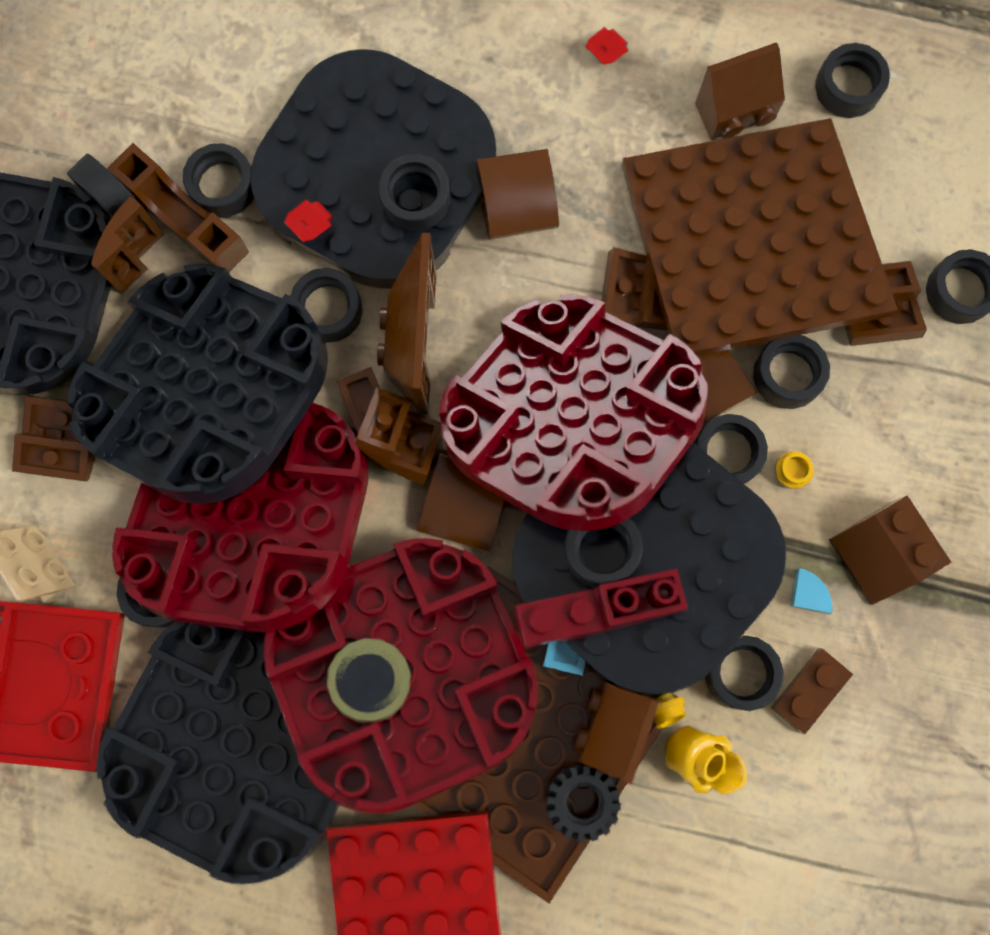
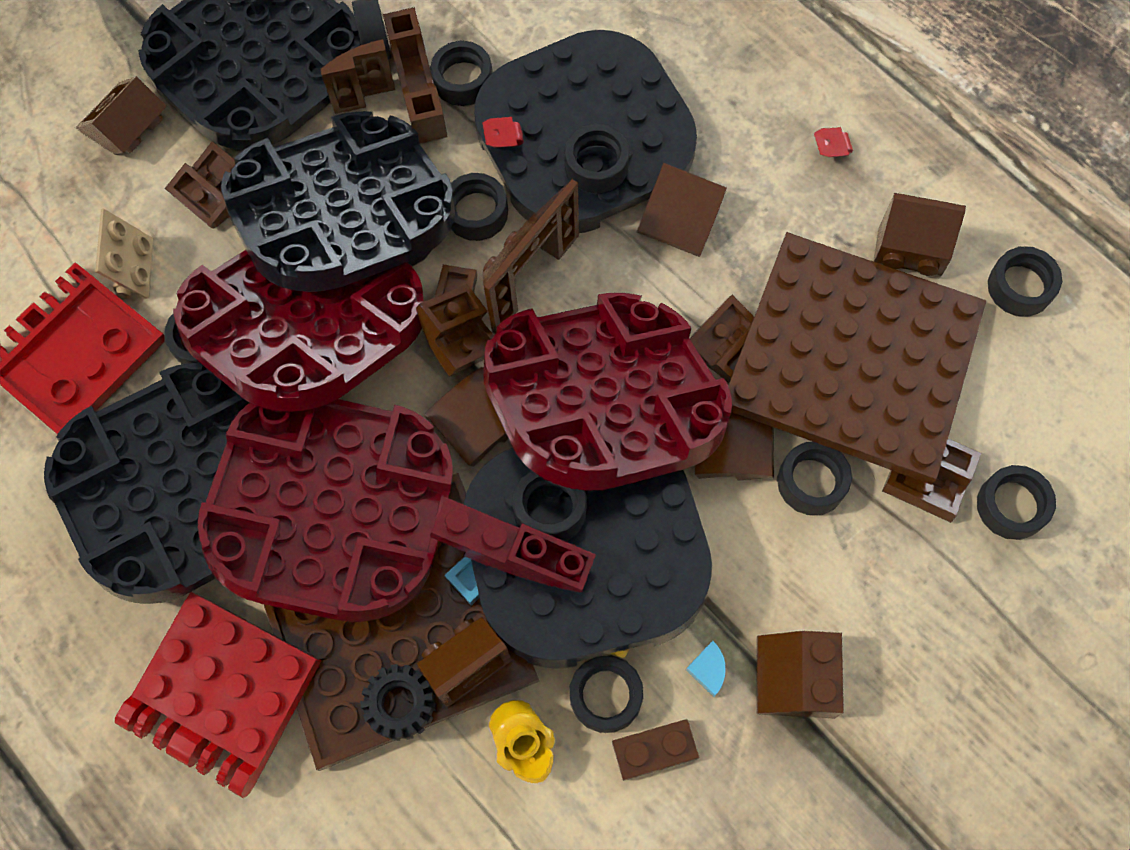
camera: 35 degrees right, 10 degrees down
tile [327,639,410,723] -> none
yellow plate [653,694,687,729] -> none
black tyre [693,414,768,484] -> none
yellow plate [775,451,814,489] -> none

